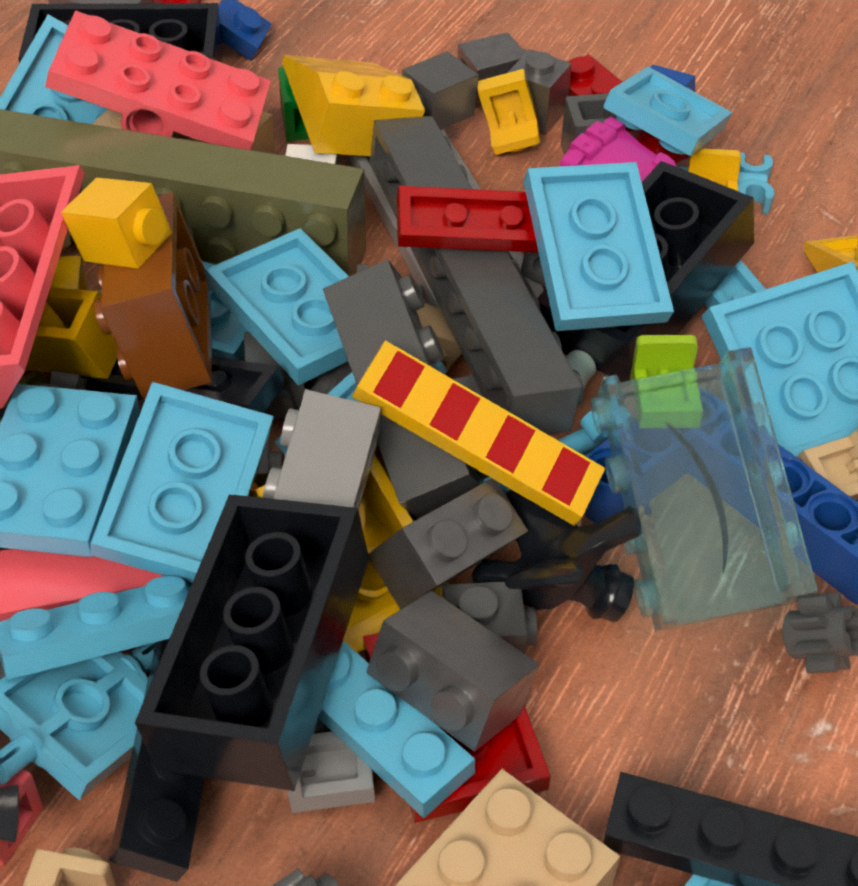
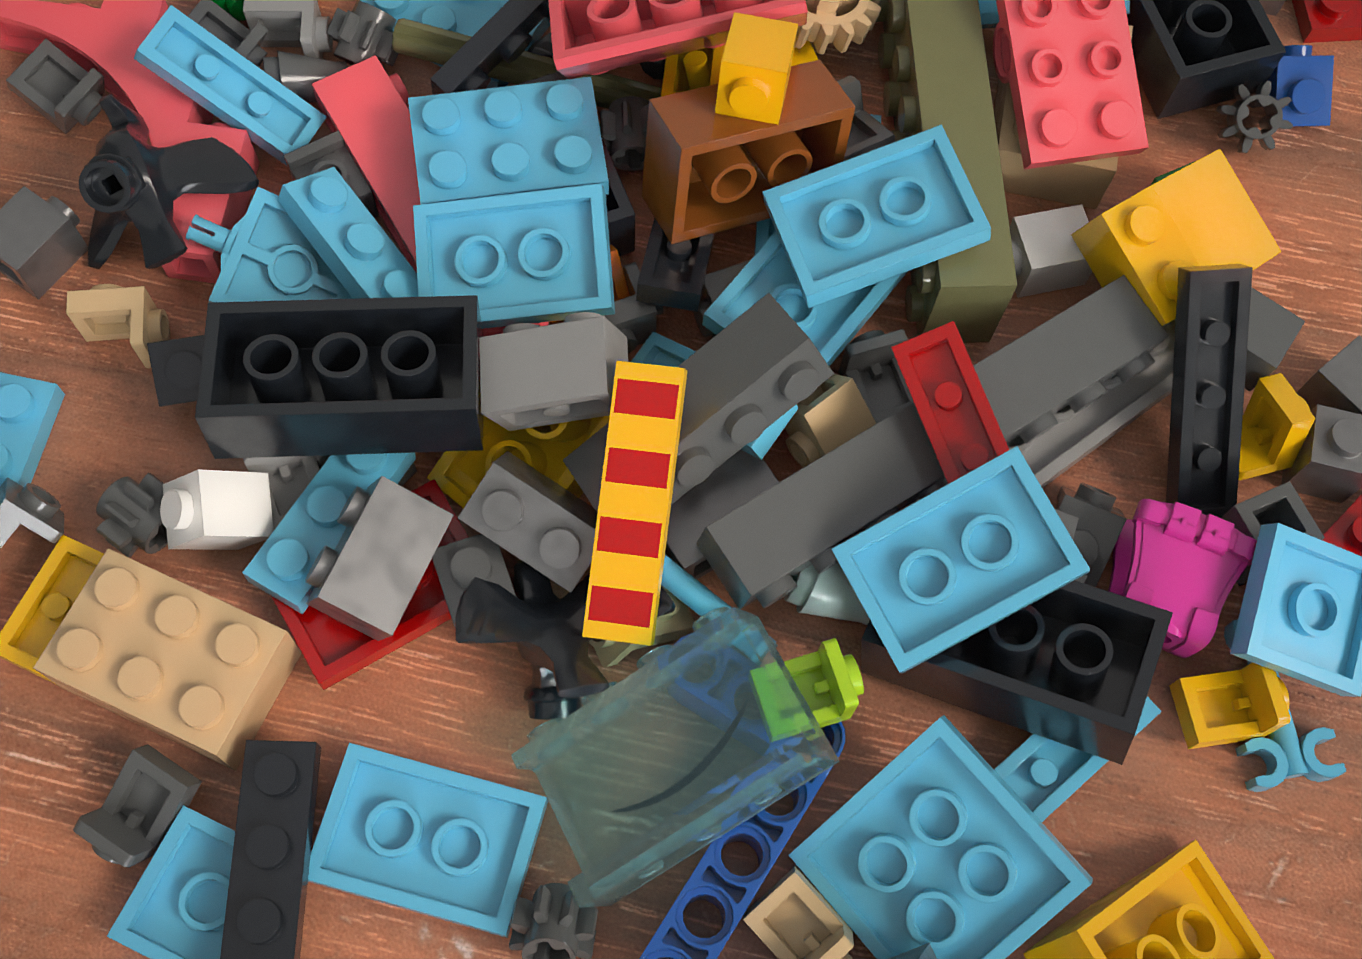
camera: 70 degrees right, 20 degrees up
none -> white brick [160,469,274,550]
none -> medium azure plate [308,743,548,938]
none -> medium azure plate [763,124,991,308]
none -> black plate [1166,263,1253,518]
none -> dark grey gear [1216,81,1293,153]

